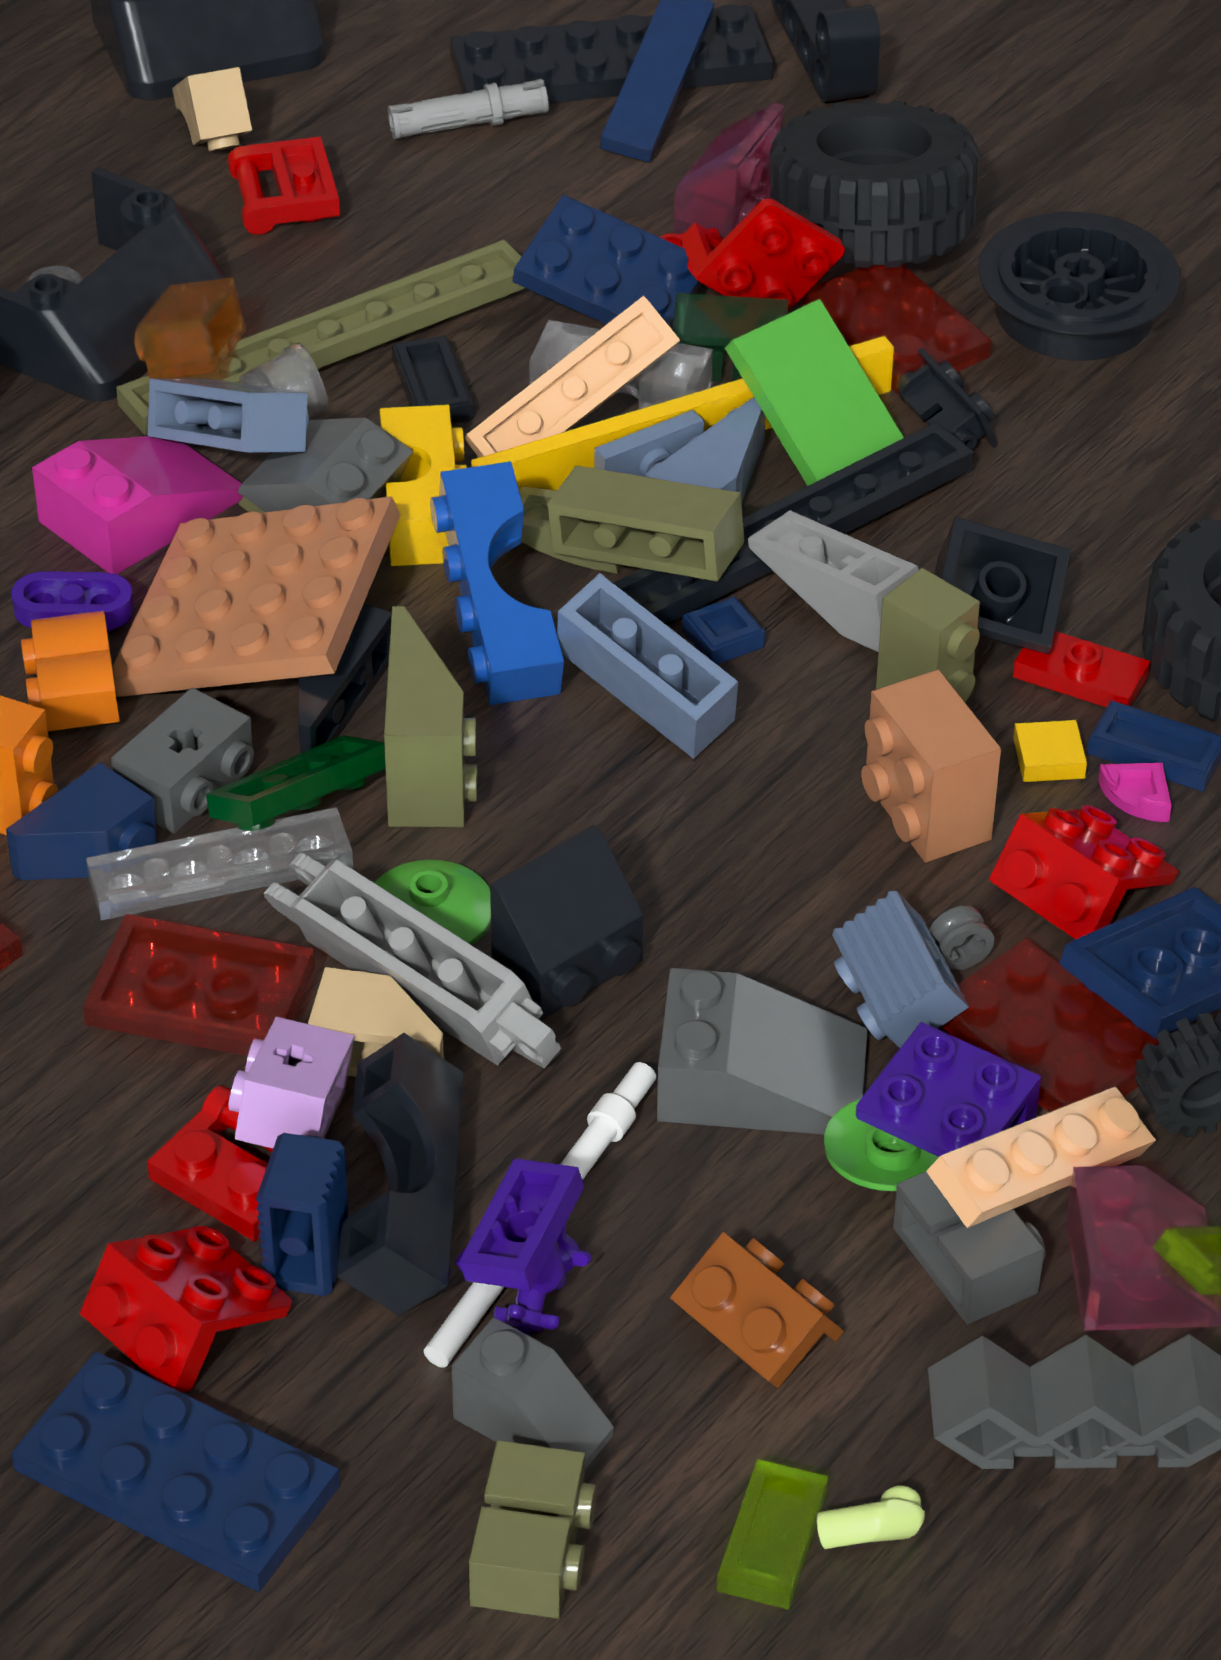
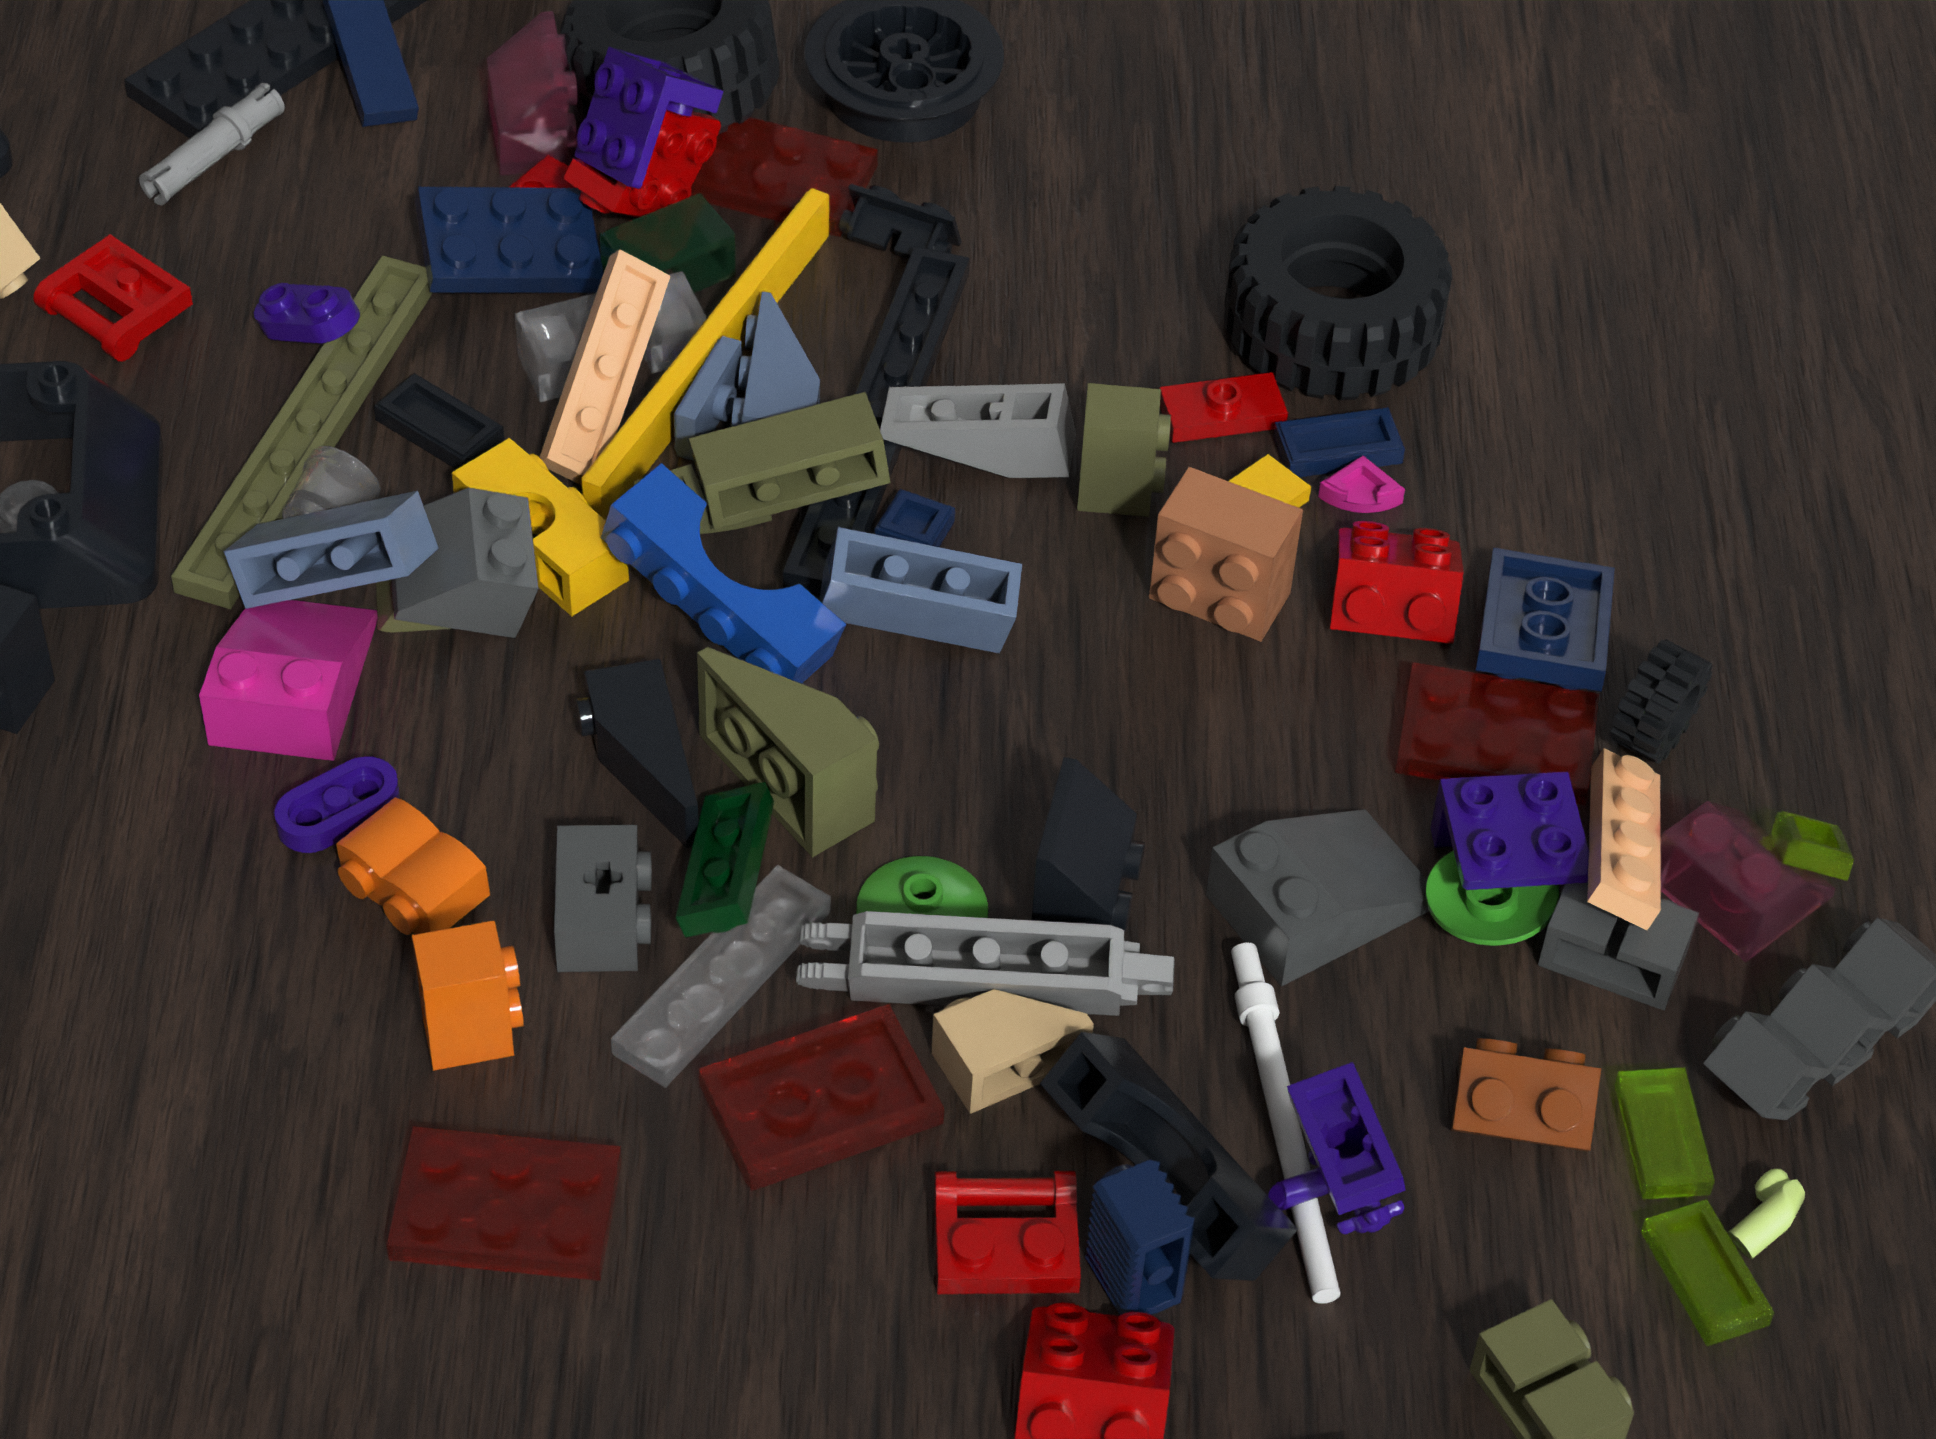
camera: 40 degrees left, 5 degrees up
dark blue slope [6,762,158,880] -> none
nougat plate [112,496,400,697] -> none
clear orange piece [135,278,246,378] -> none
lavender brick [229,1017,355,1148] -> none
dark grey slope [452,1317,614,1470] -> none
bright green tile [725,299,904,486] -> none
sand blue brick [832,891,969,1048] -> none
dark grey bush [929,906,995,970] -> none
black slope [934,517,1071,654] -> none
none -> dark purple plate [254,283,360,343]
none -> dark purple bracket [575,47,724,189]
none -> clear neon green tile [1614,1067,1715,1199]

